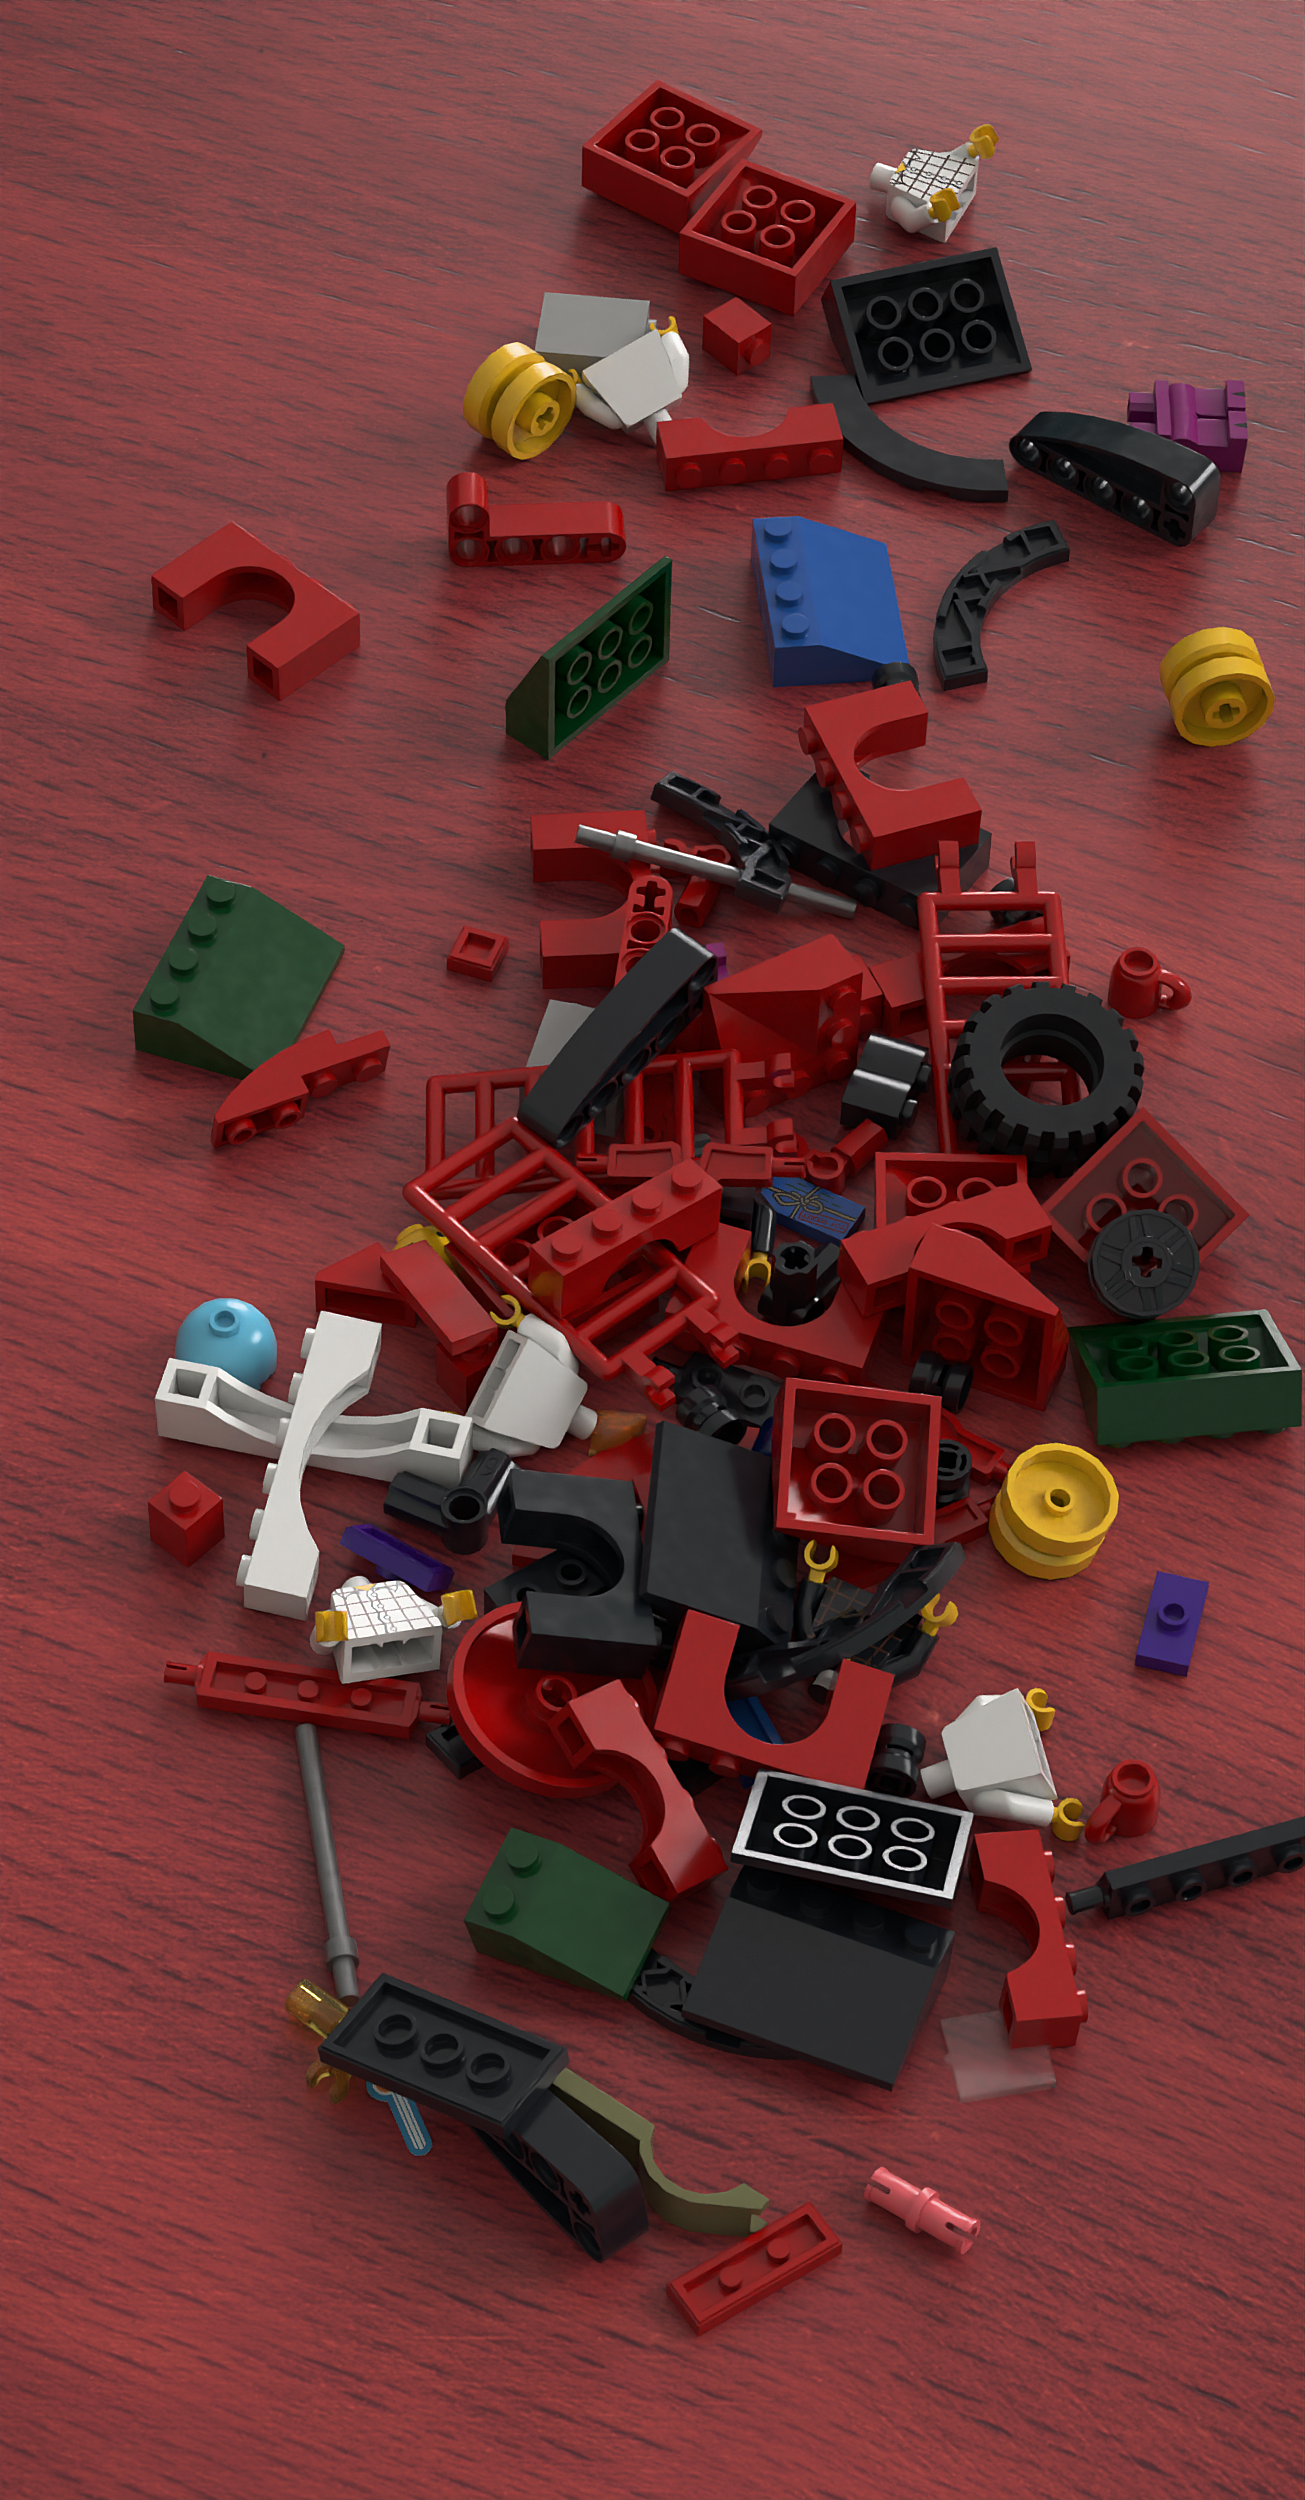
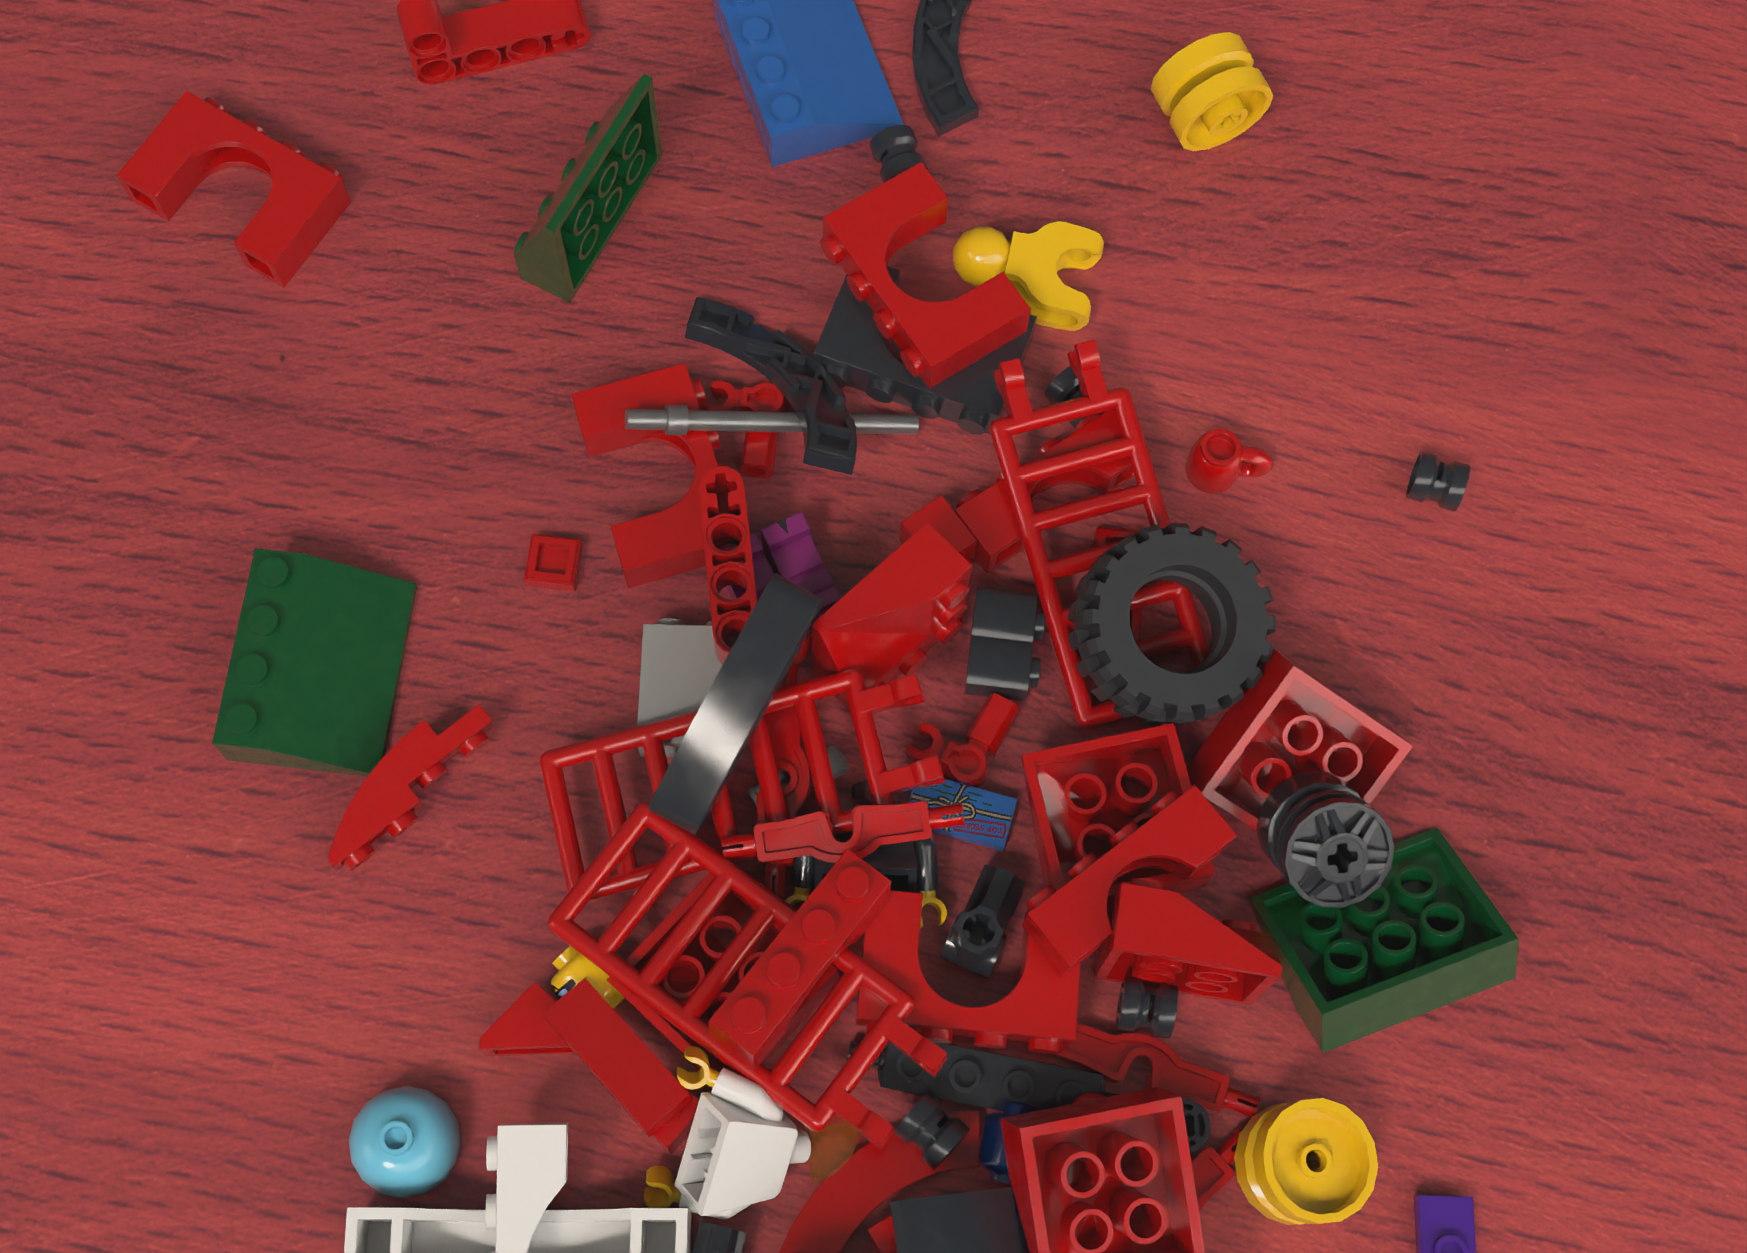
camera: 15 degrees left, 20 degrees up
none -> yellow piece [953,221,1104,331]

